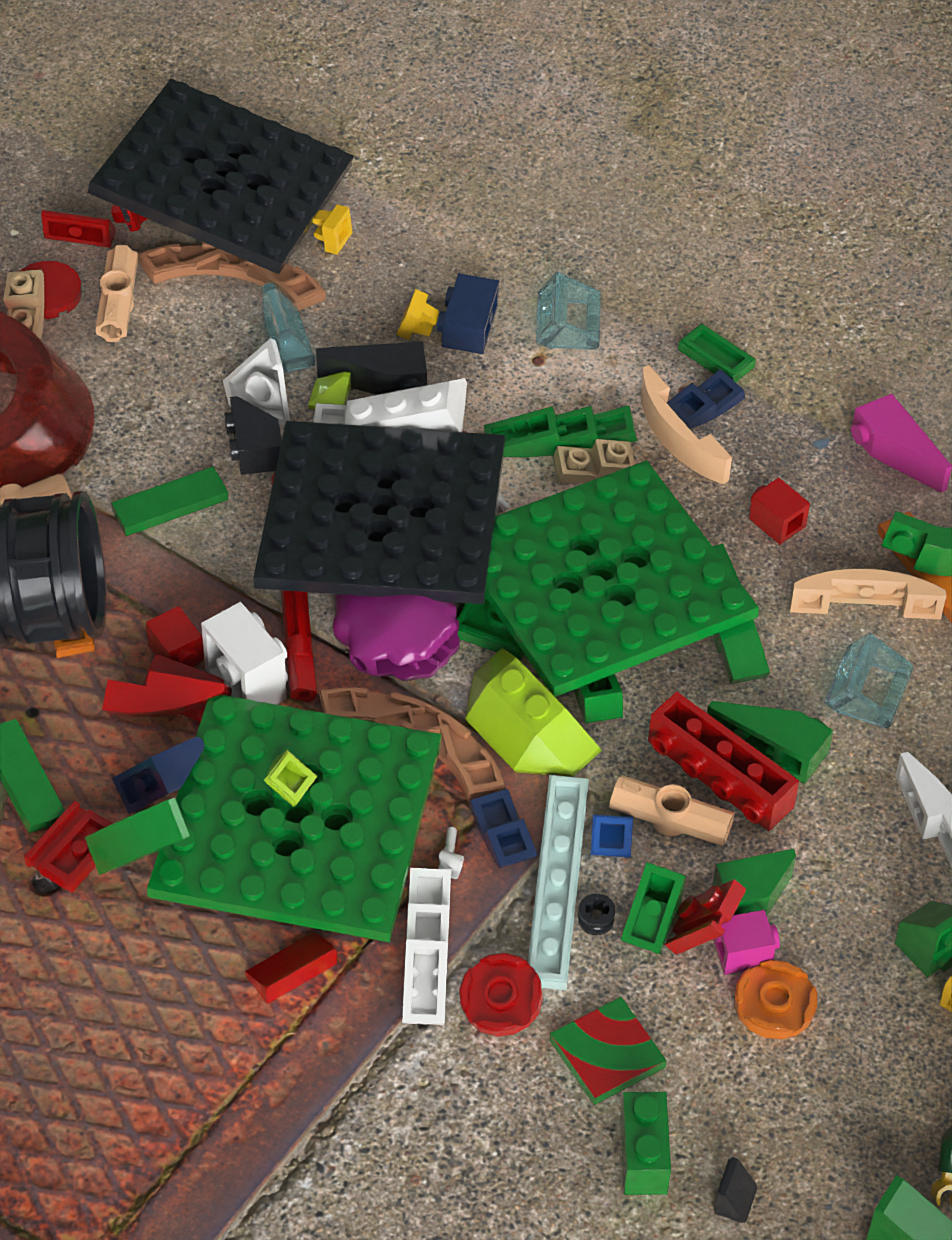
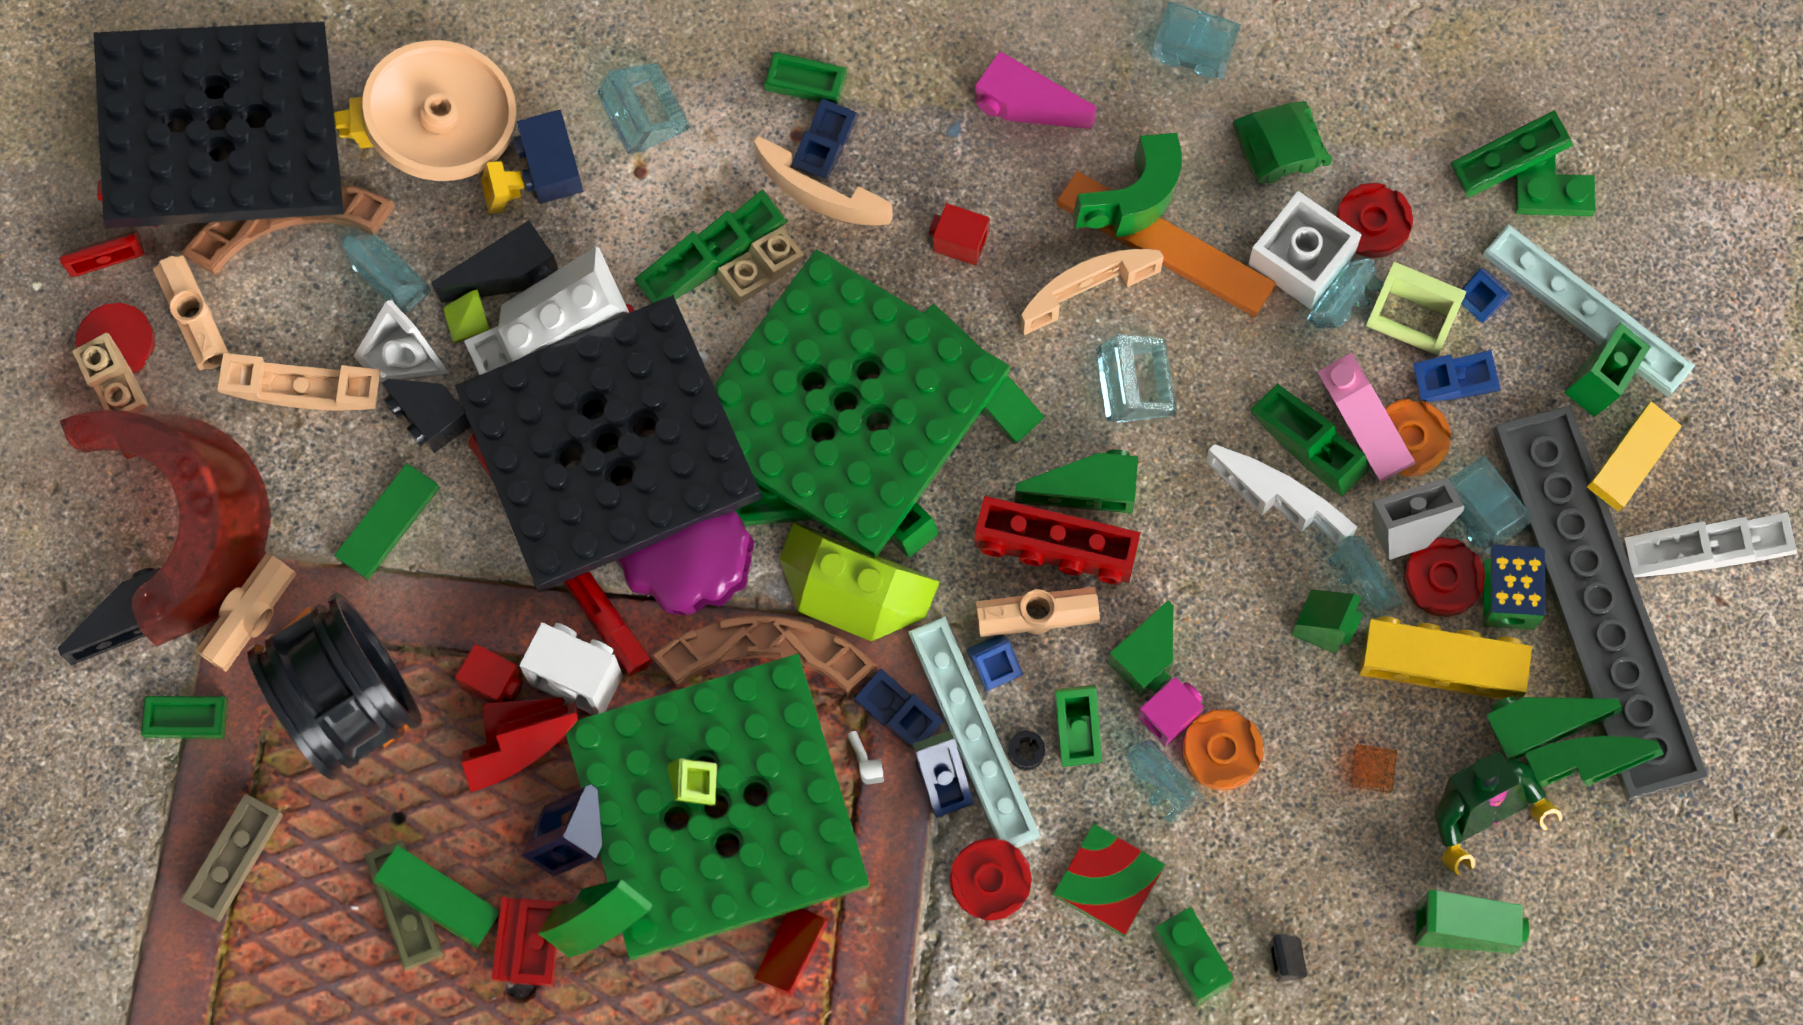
camera: 25 degrees left, 20 degrees up
white slope [402,868,451,1025] -> none
red plate [664,879,746,955] -> none
none -> light nougat slope [217,353,381,411]
none -> light nougat dish [362,40,516,181]
none -> slope [912,730,974,818]
none -> clear light blue plate [1125,739,1205,823]
none -> clear orange plate [1350,744,1397,793]

